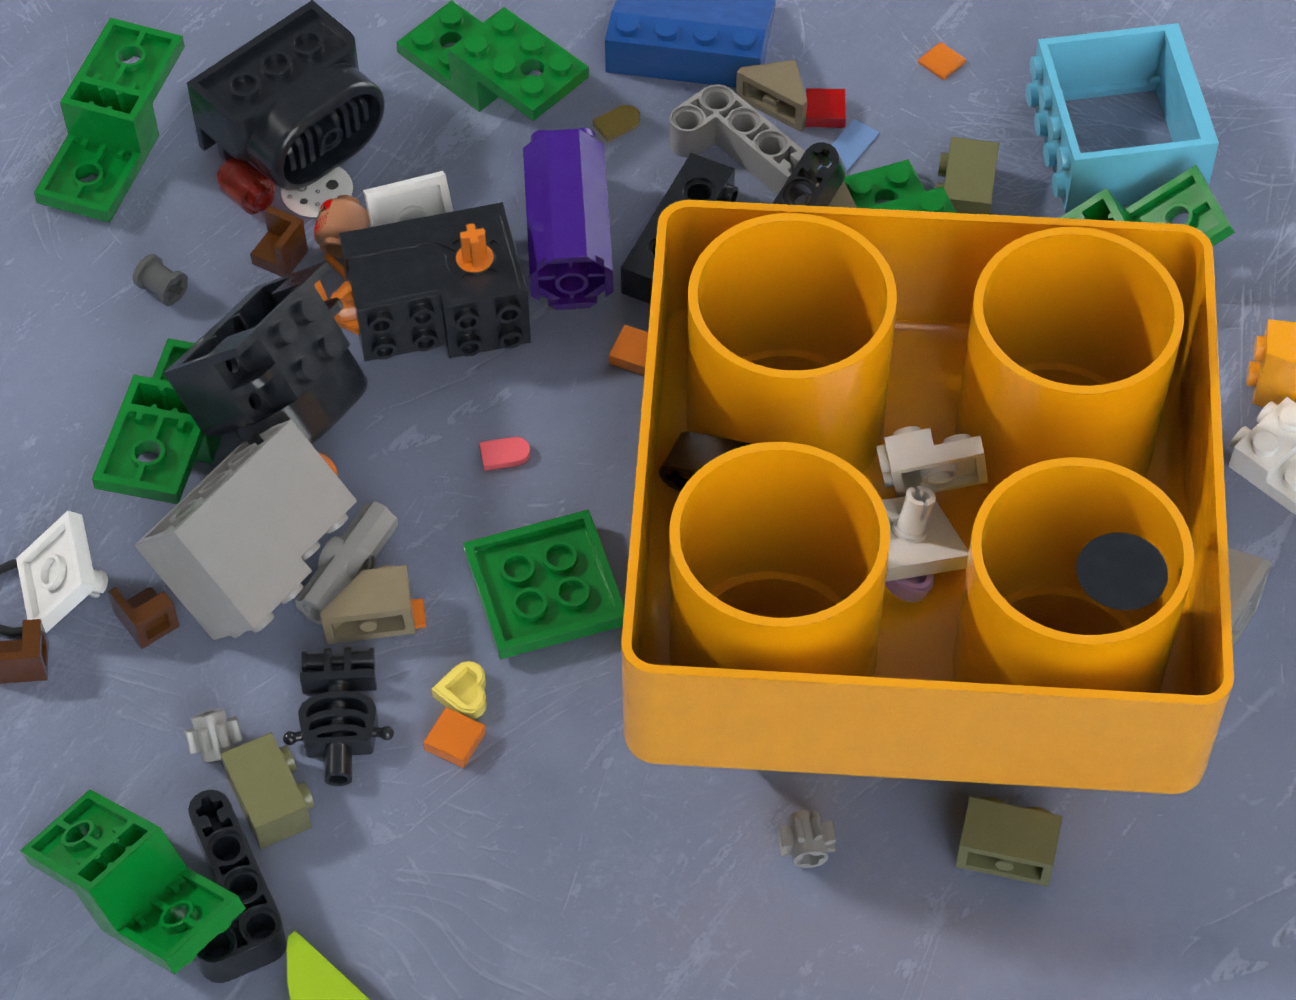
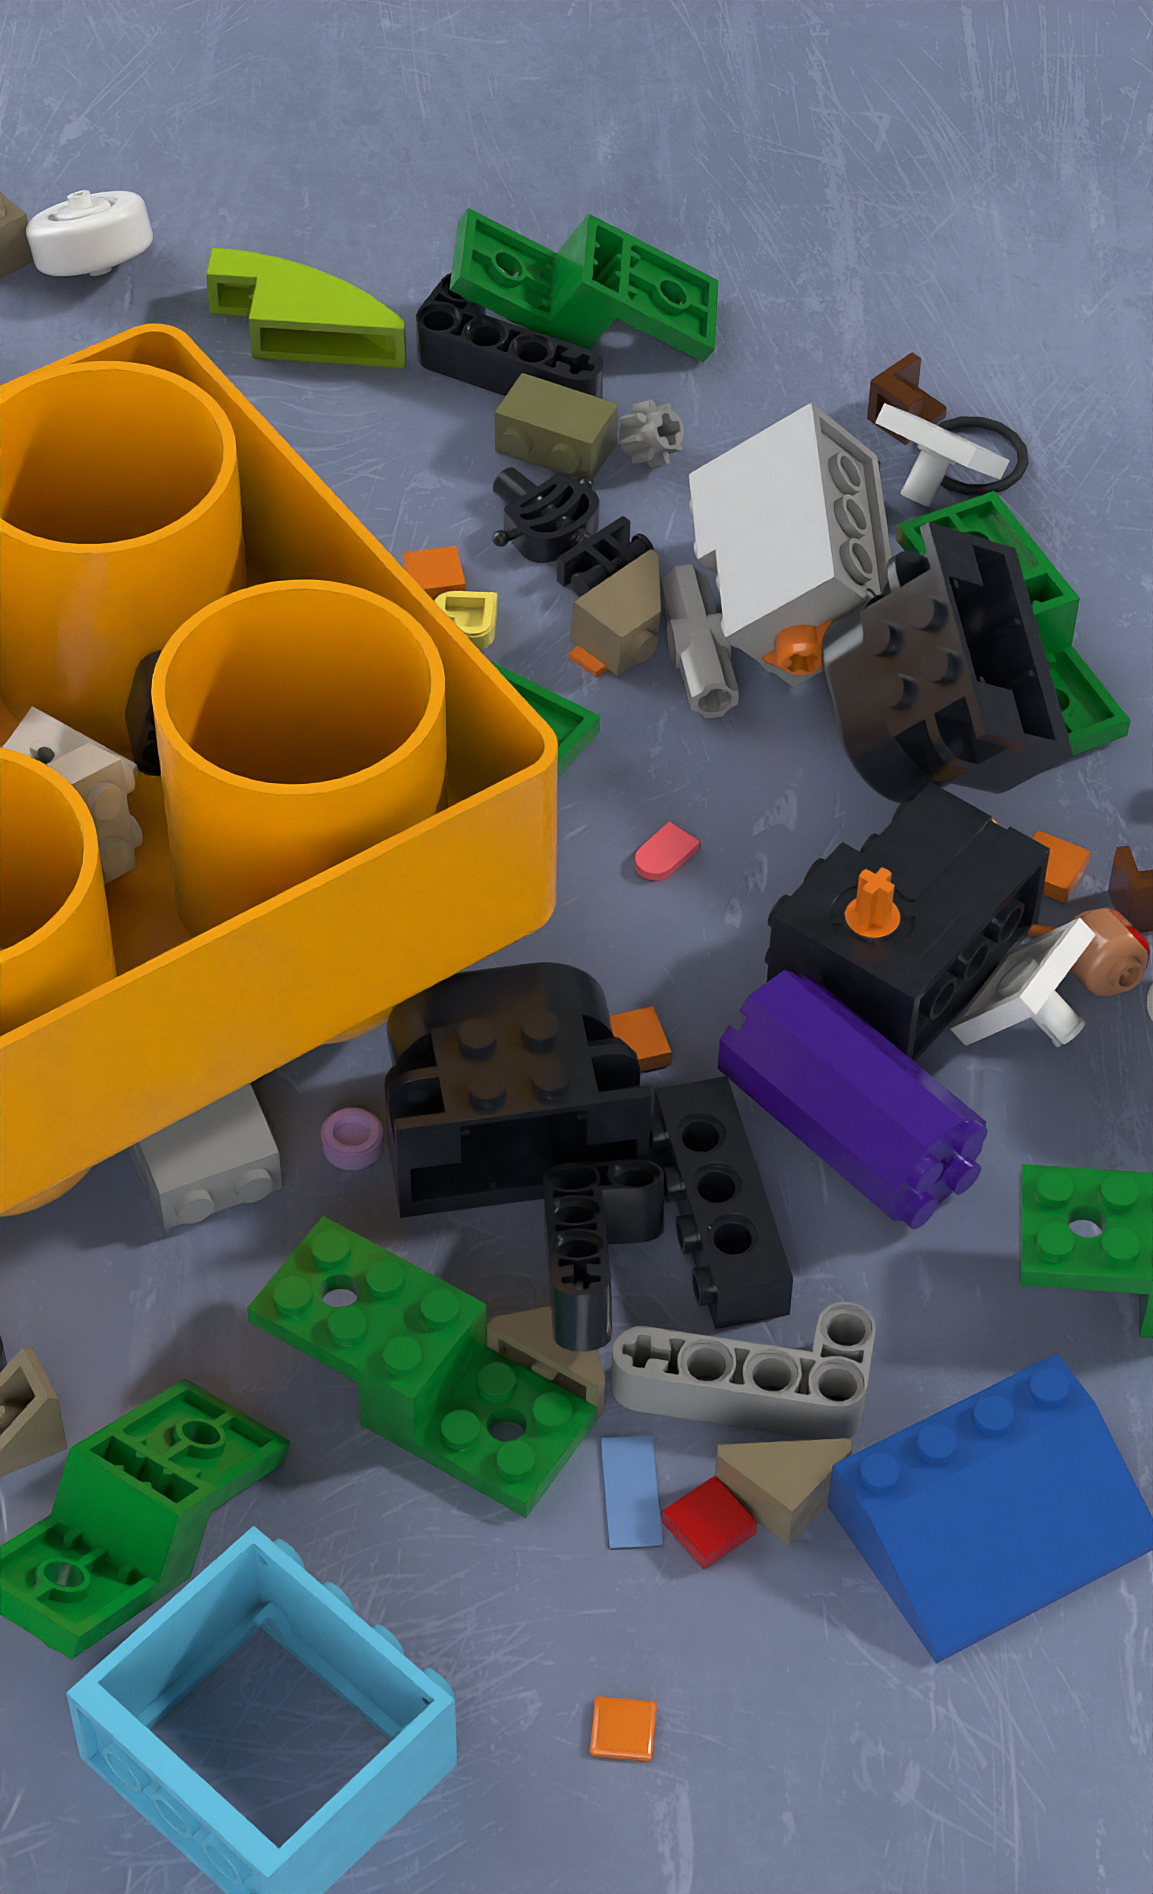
camera: 140 degrees right, 5 degrees down
clear yellow piece [593,105,640,142] -> none
olive brick [936,137,999,215] -> none

